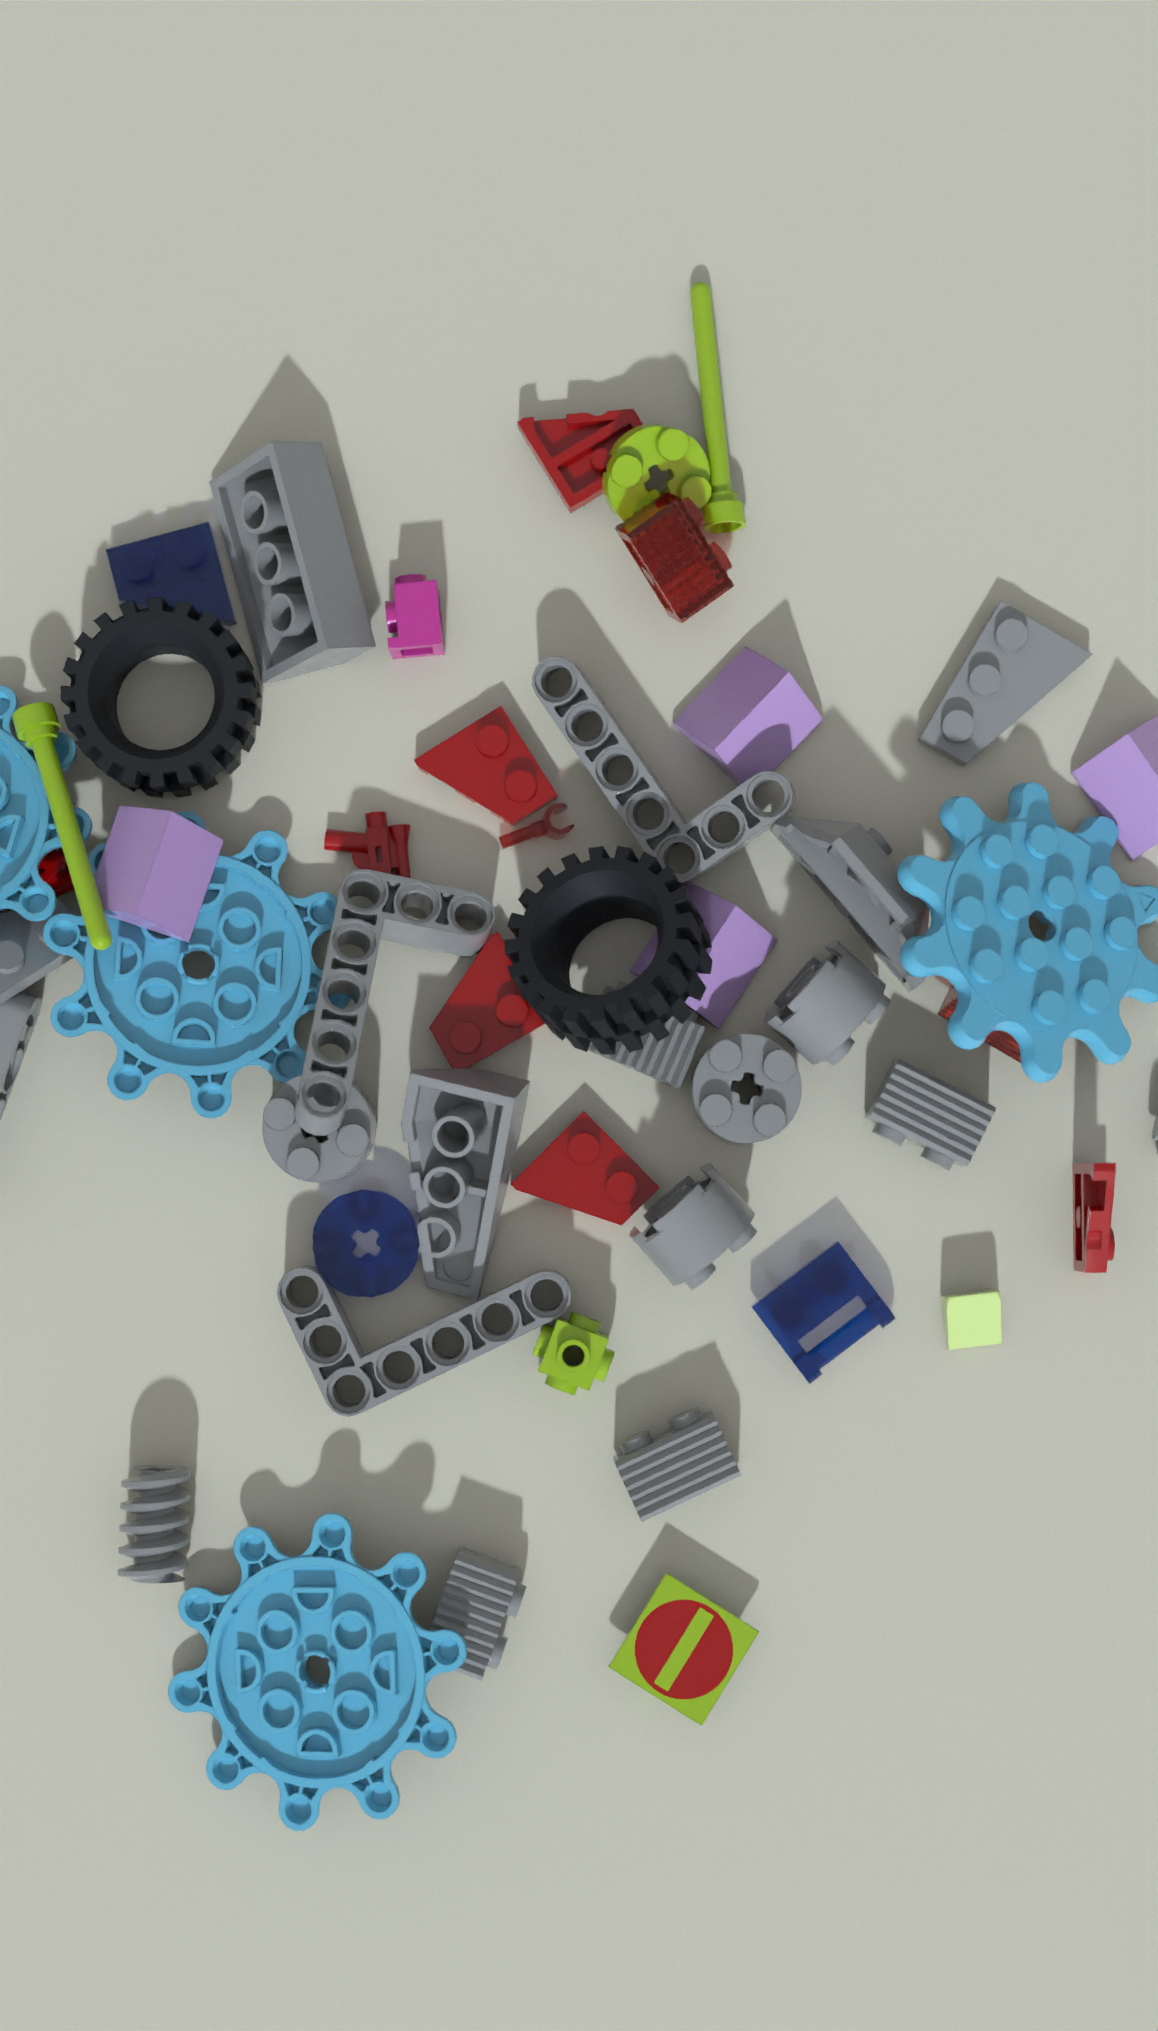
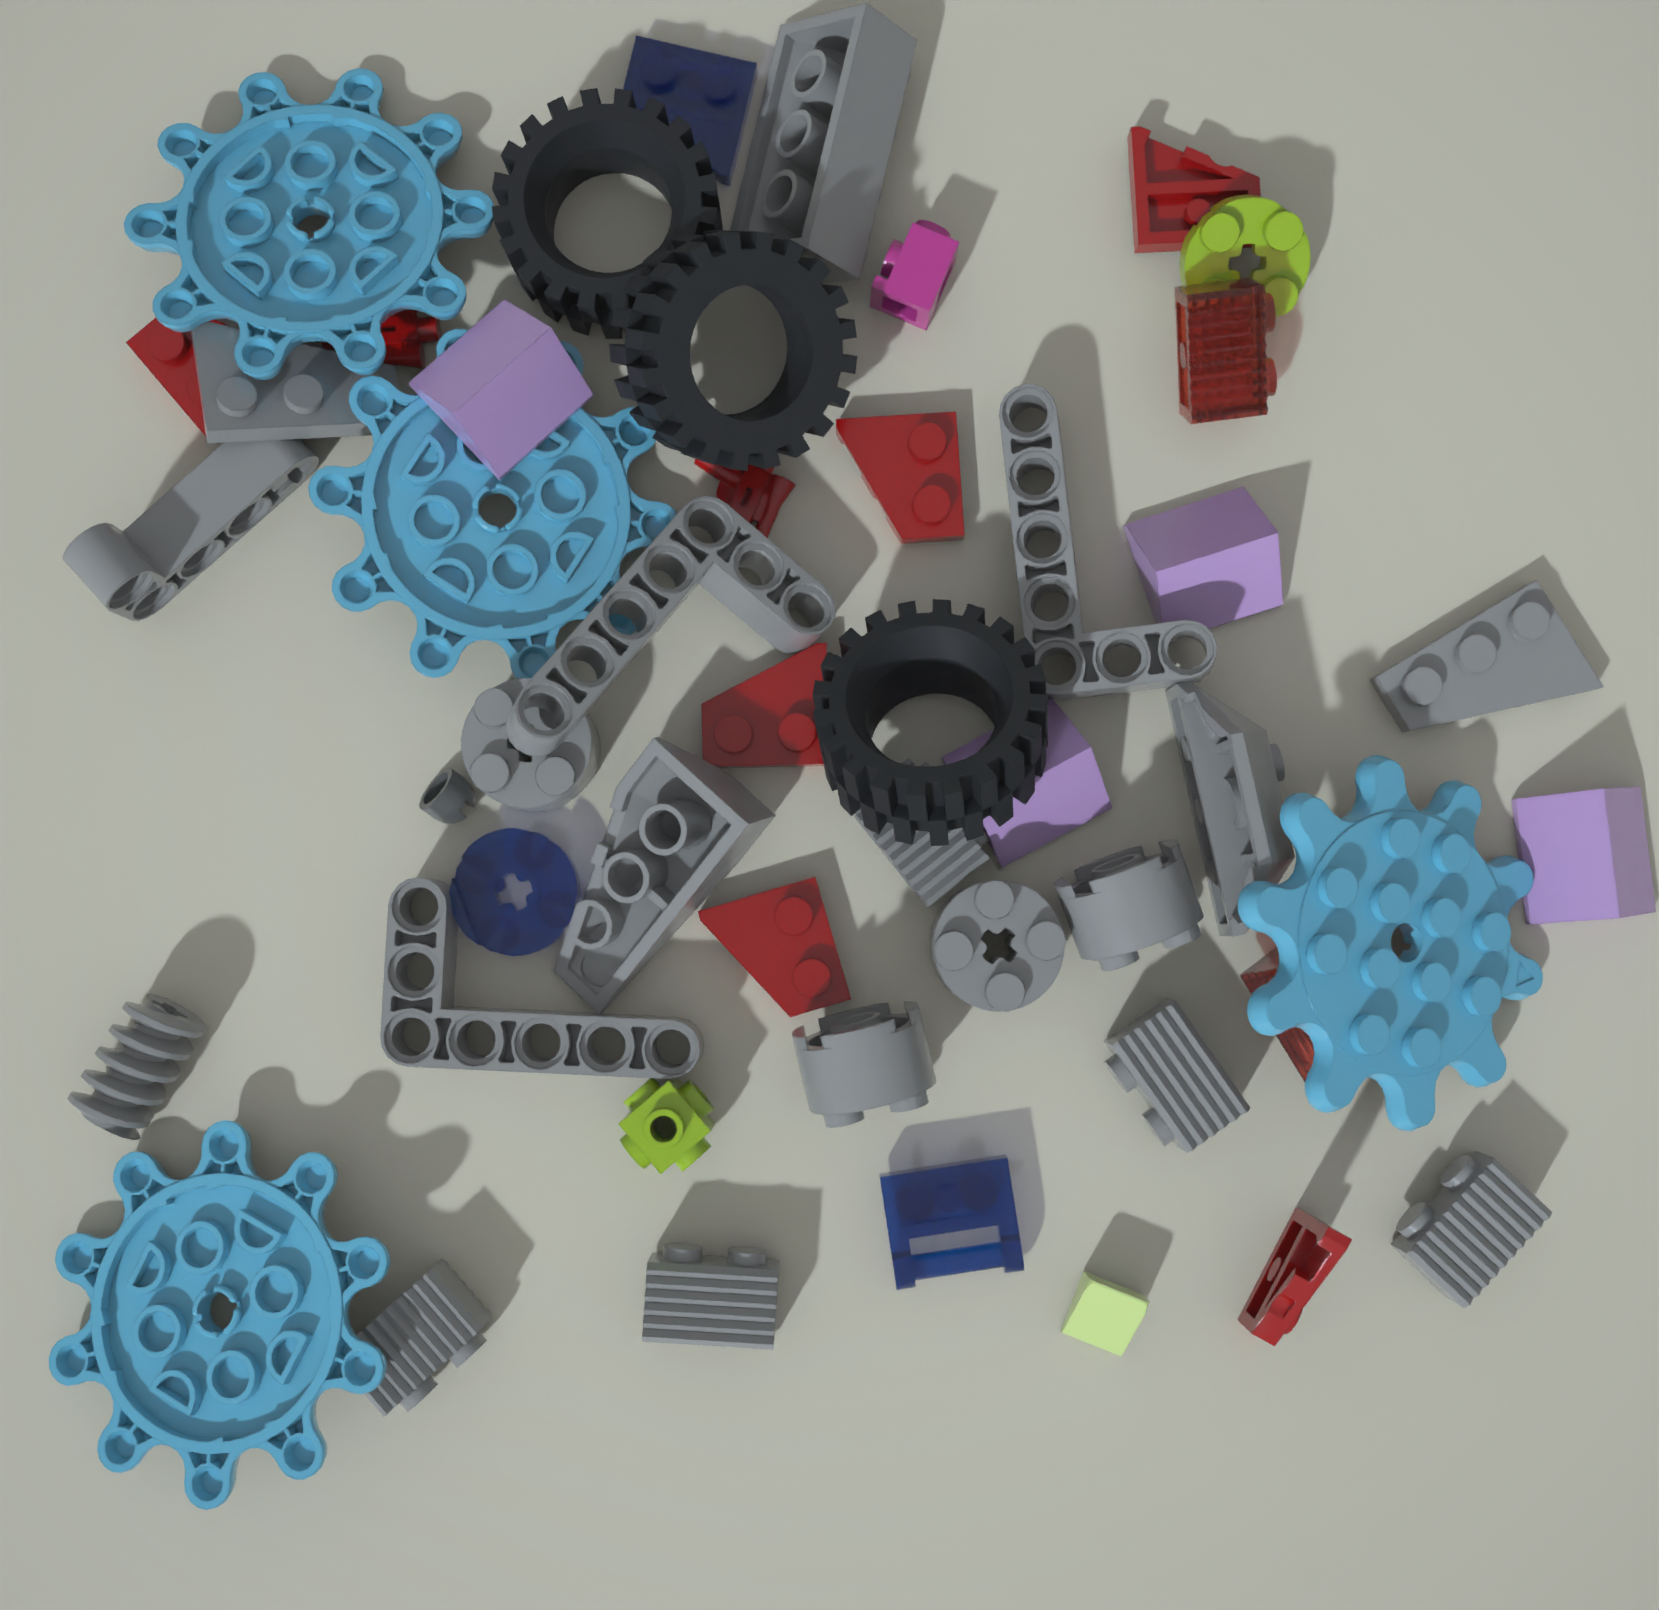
camera: 25 degrees right, 0 degrees up
lime piece [12,702,112,950] -> none
clear red hand [499,803,574,849] -> none
piece [608,1572,759,1726] -> none
lime piece [690,282,746,534] -> none
none -> dark grey hinge [419,767,476,824]
none -> black tyre [609,230,857,471]

